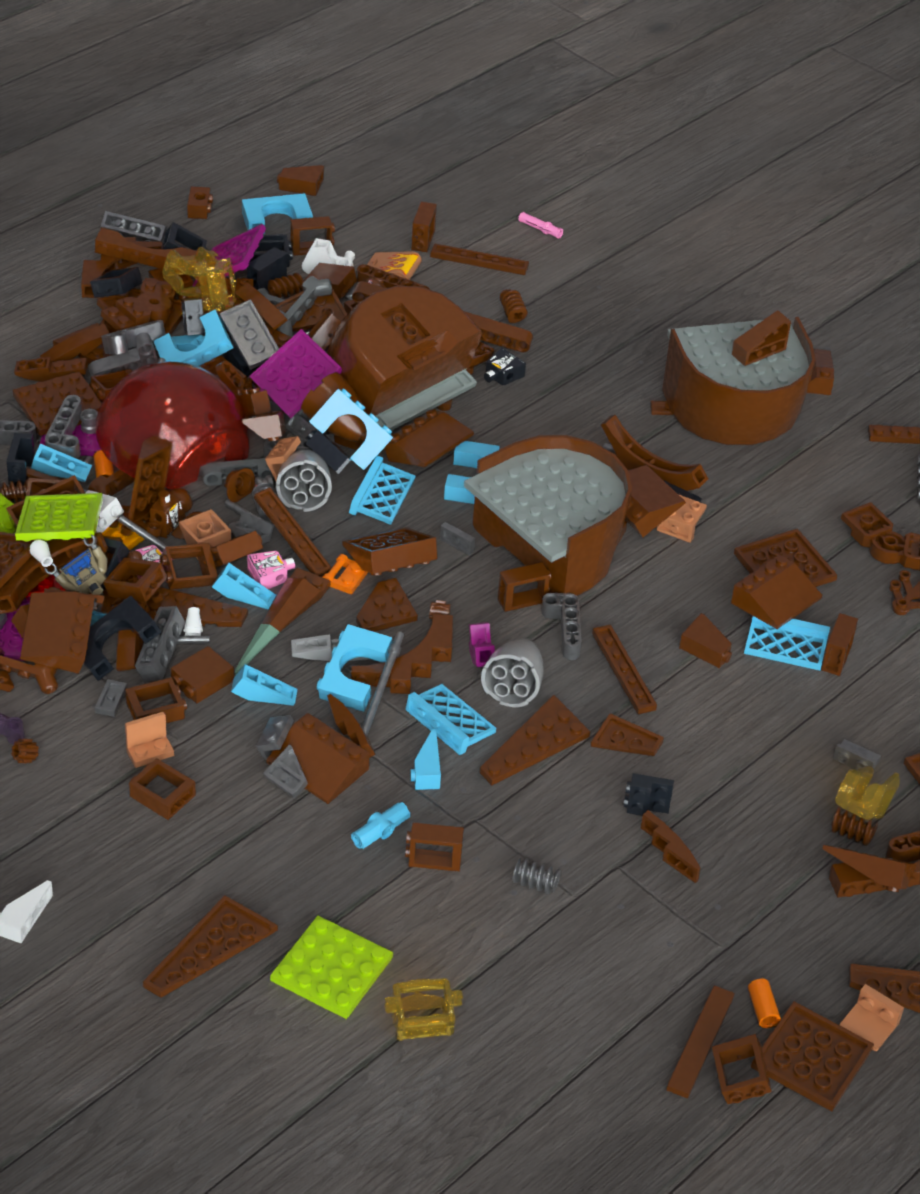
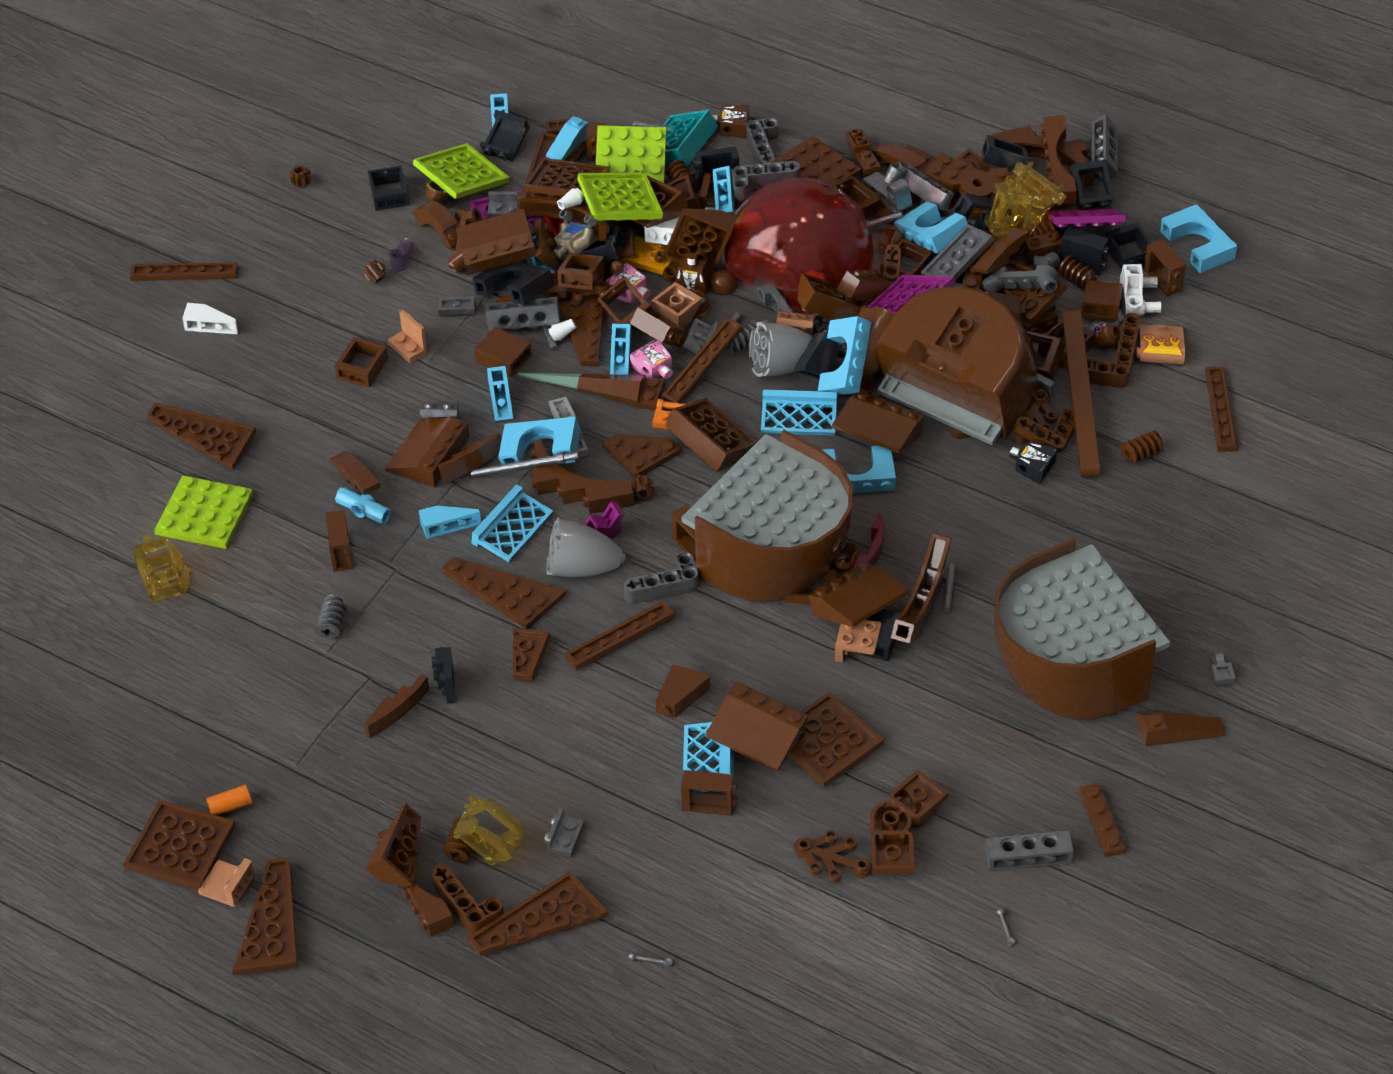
camera: 80 degrees right, 5 degrees up
flat silver bar [118,515,169,551] -> none
reddish brown window [125,677,187,723] -> none
reddish brown brick [187,186,213,219] -> none
reddish brown piece [224,468,255,503] -> none
flat silver wing [263,745,308,799] -> none
reddish brown slope [277,165,324,196] -> none
reddish brown window [411,201,437,252] -> none
bright pink pin [518,212,563,239] -> none
reddish brown tile [667,985,735,1099] -> none
reddish brown window [712,1034,772,1104] -> none
reddish brown wedge [731,310,791,366] -> none
none -> reddish brown slope [330,451,381,495]

